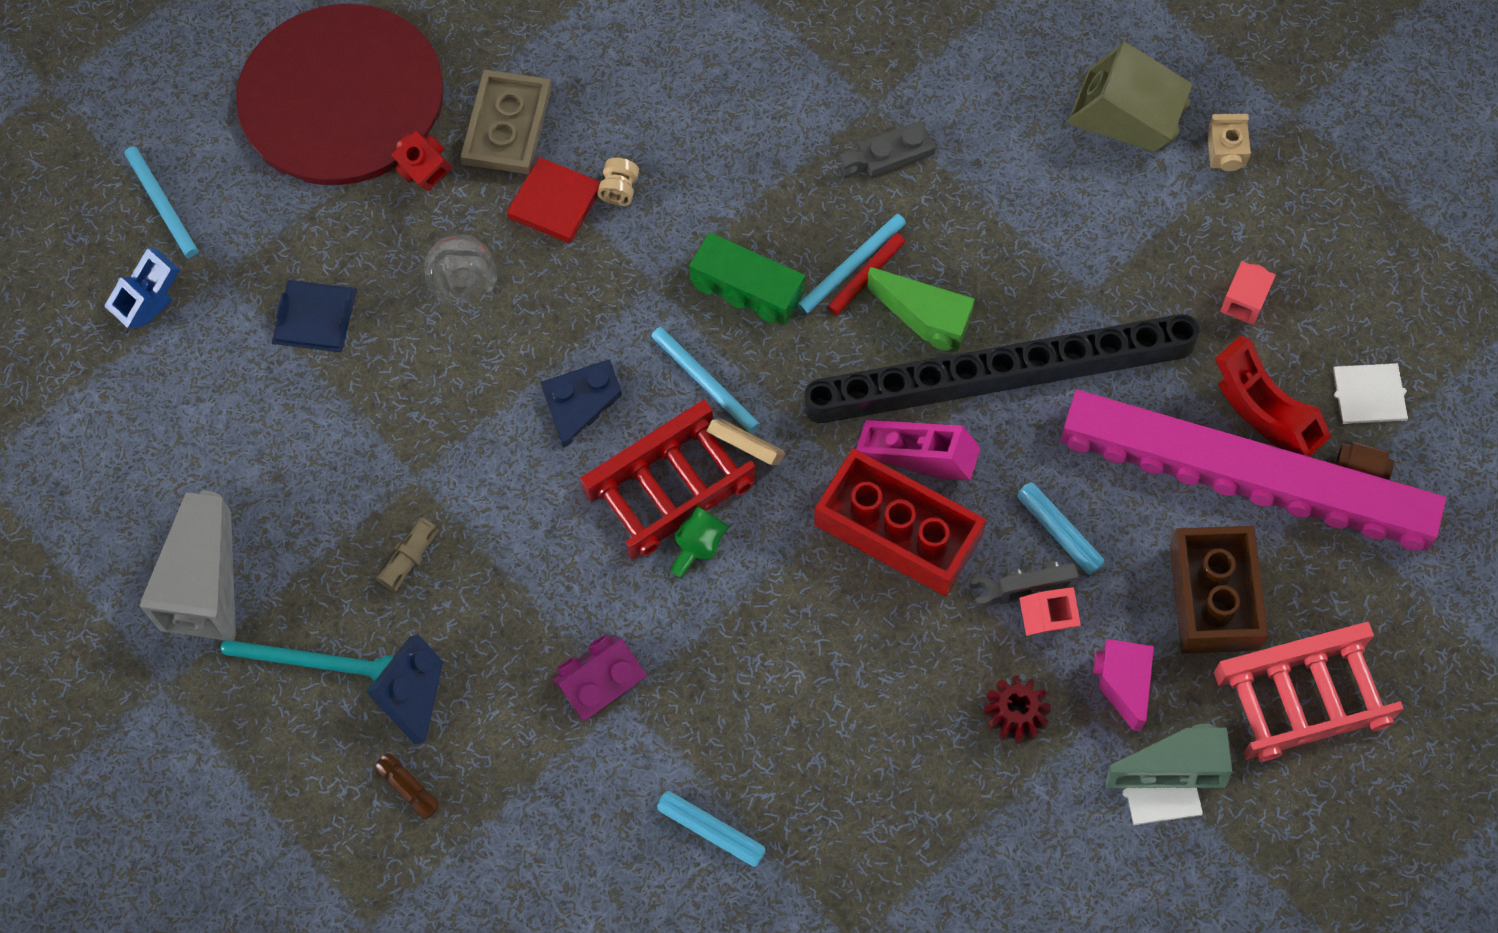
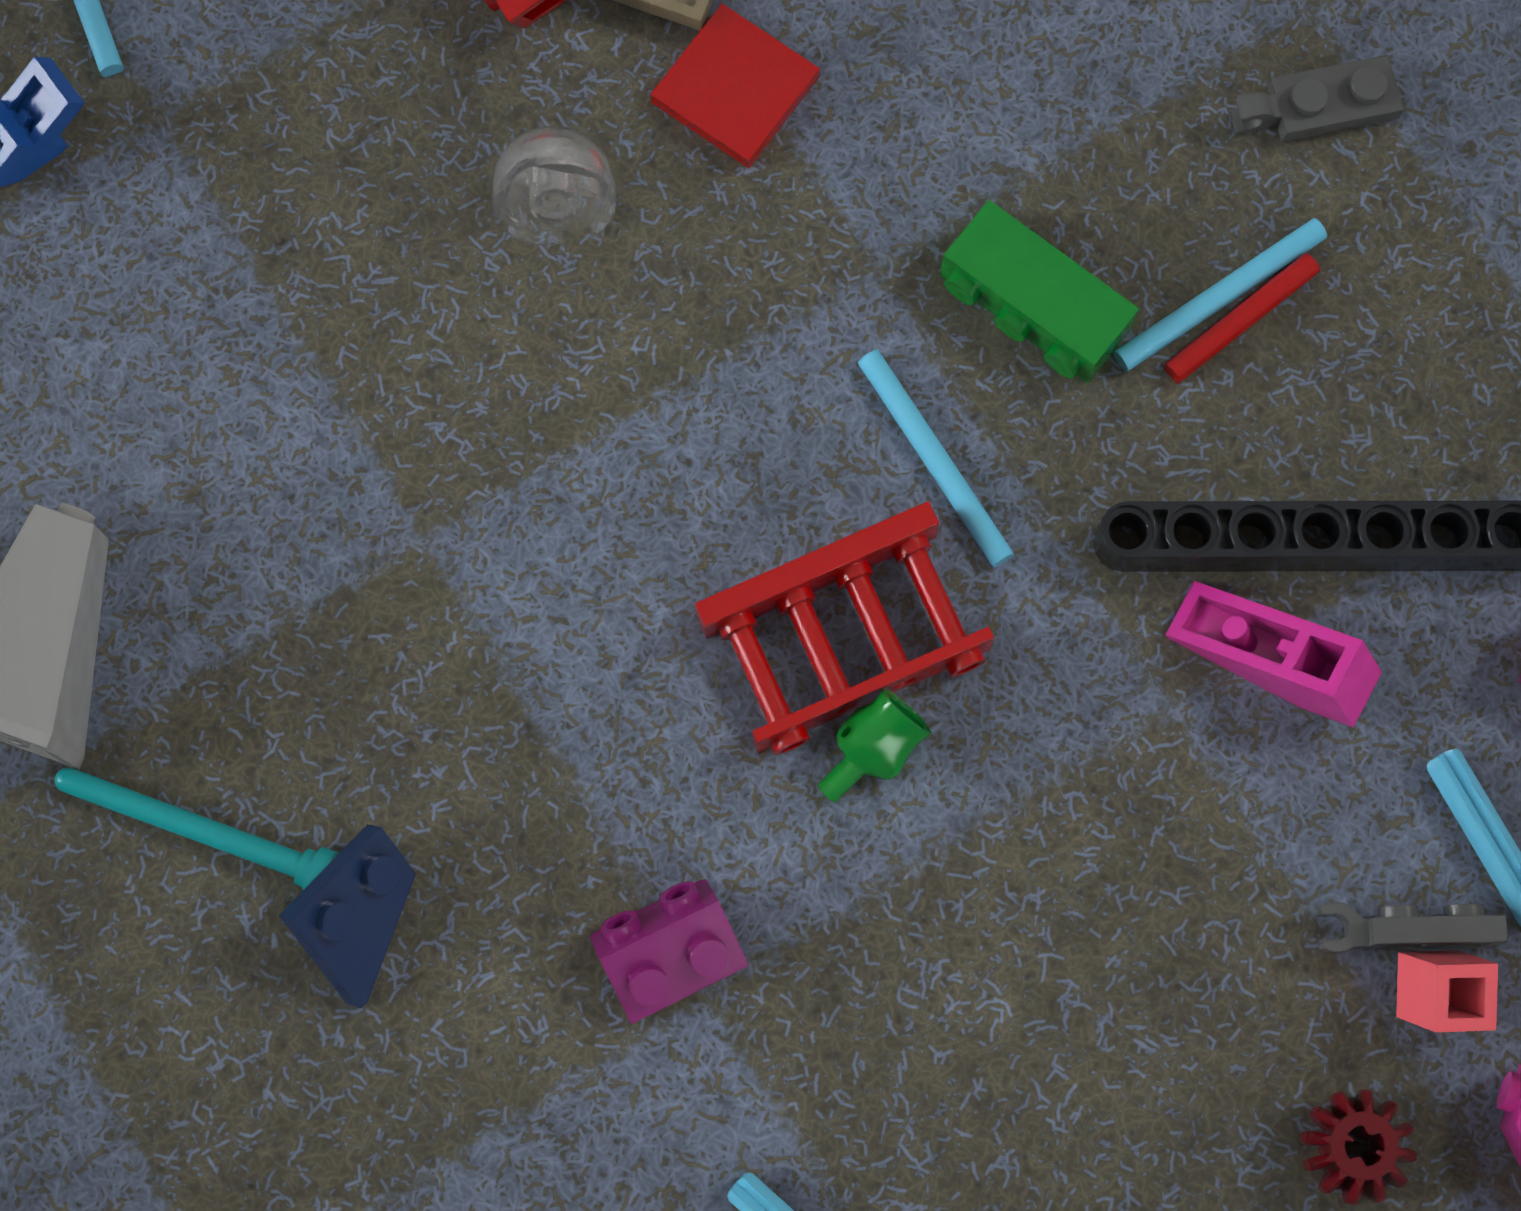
camera: 10 degrees right, 10 degrees up
dark blue piece [272,280,357,352] -> none
reddish brown axle [375,753,439,819] -> none
dark tan pin [376,517,440,593] -> none
dark blue wing [540,359,622,447] -> none
tan wheel [597,158,639,206] -> none
tan tile [706,419,786,465] -> none
red brick [814,448,986,597] -> none
bright green slope [867,267,975,351] -> none

